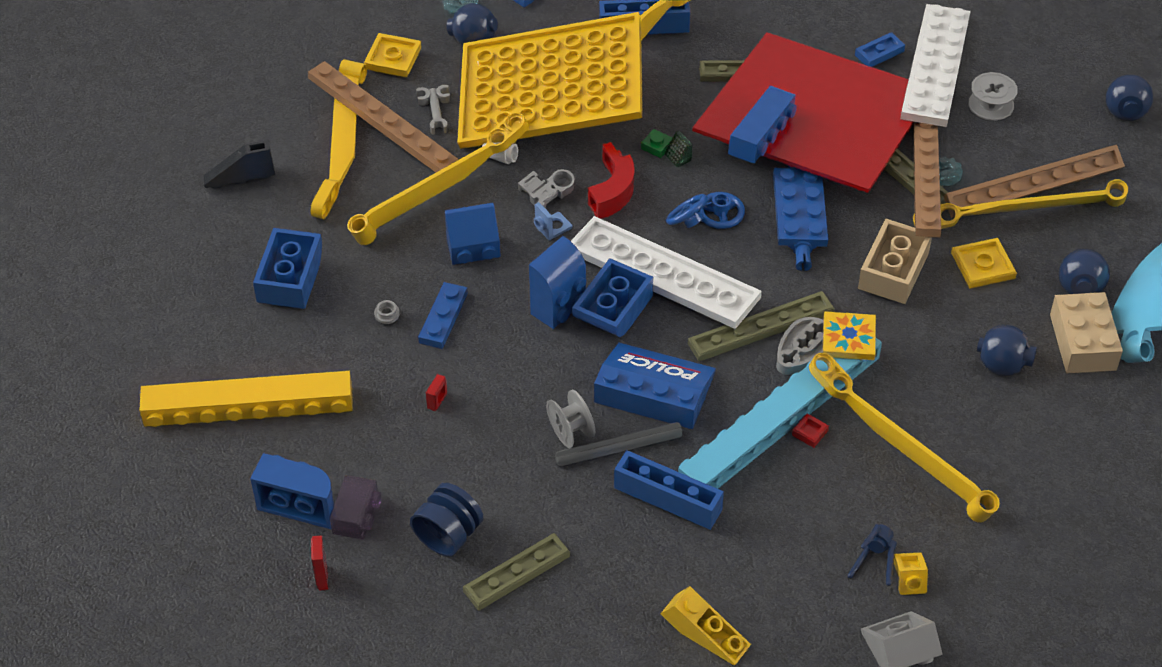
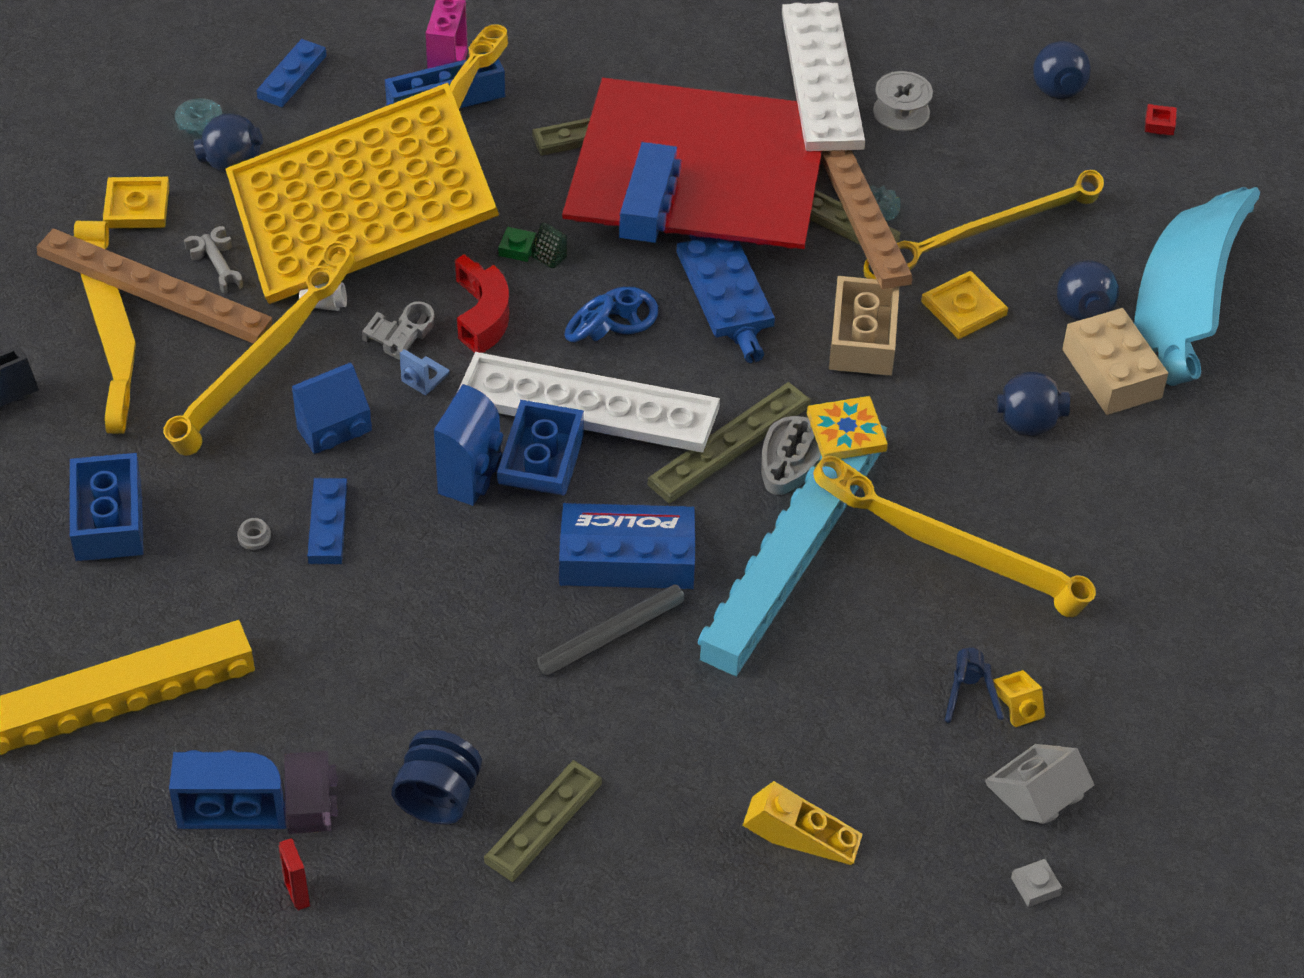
camera: 20 degrees left, 0 degrees up
red tile [426,374,447,411] -> none
light grey piece [546,389,595,448] -> none
blue brick [614,450,724,530] -> none
red tile [792,413,829,448] -> none
blue plate [855,32,905,67] -> none
medium nougat plate [944,144,1125,218] -> none

